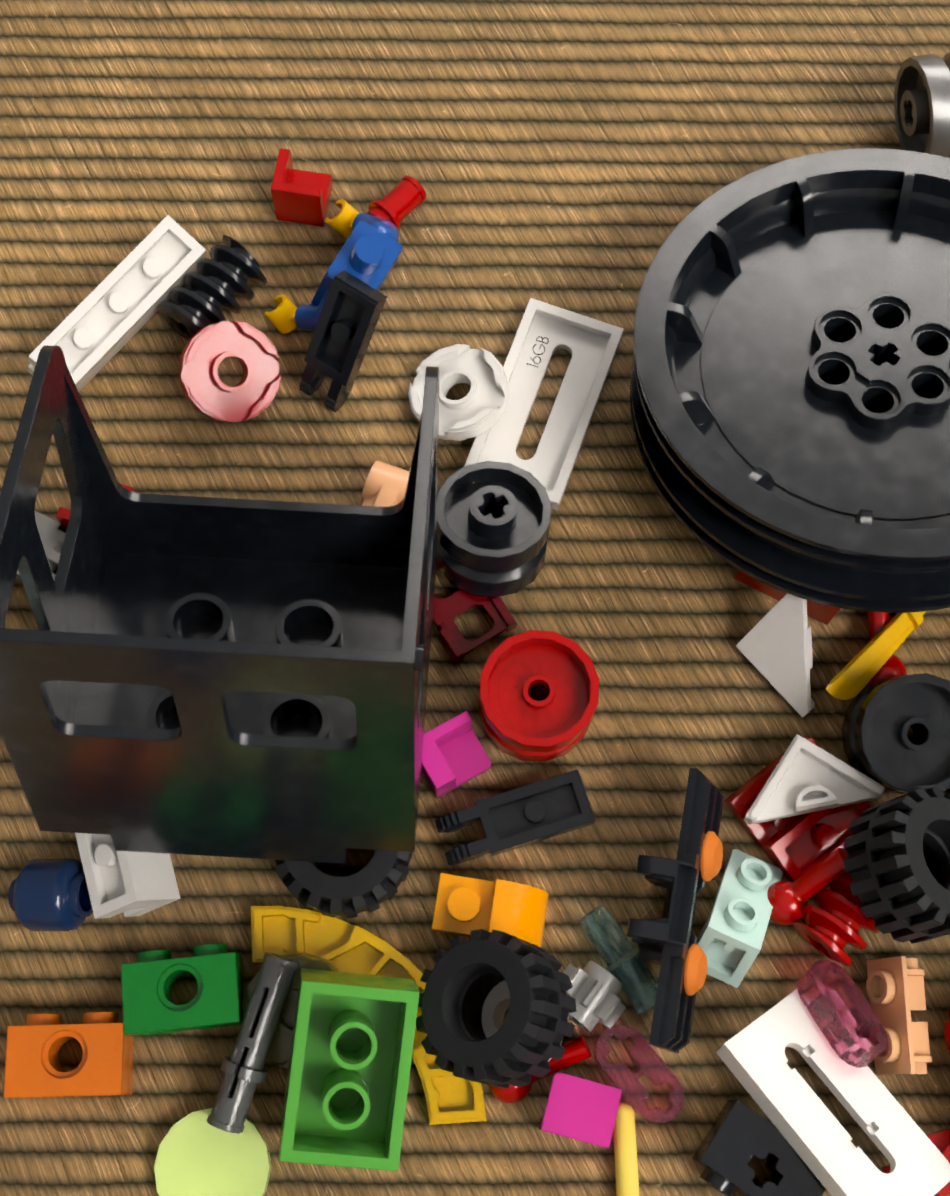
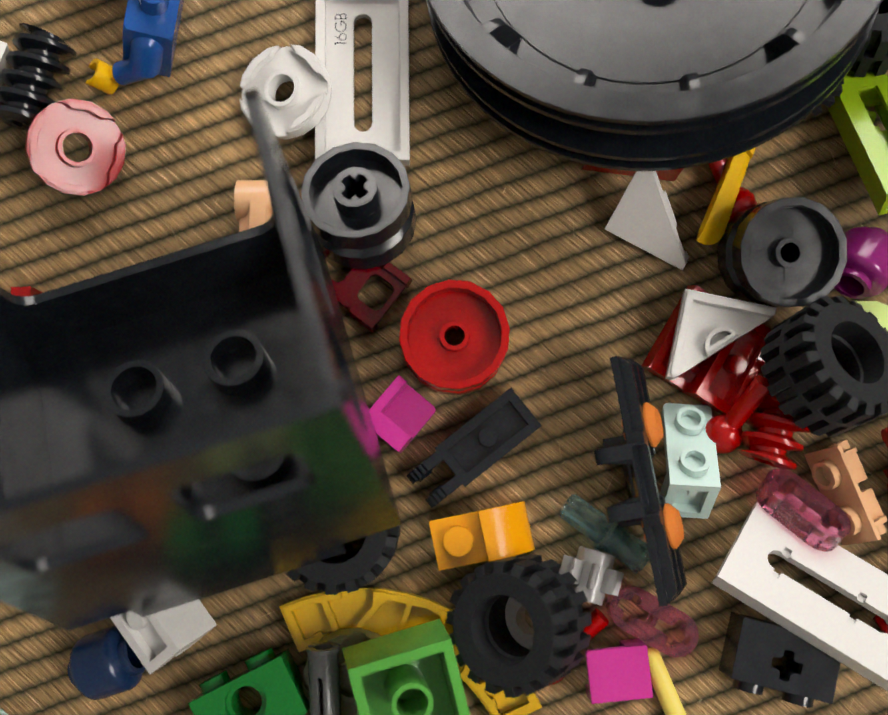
camera: 15 degrees left, 10 degrees up
black hinge [299,270,387,412] -> none

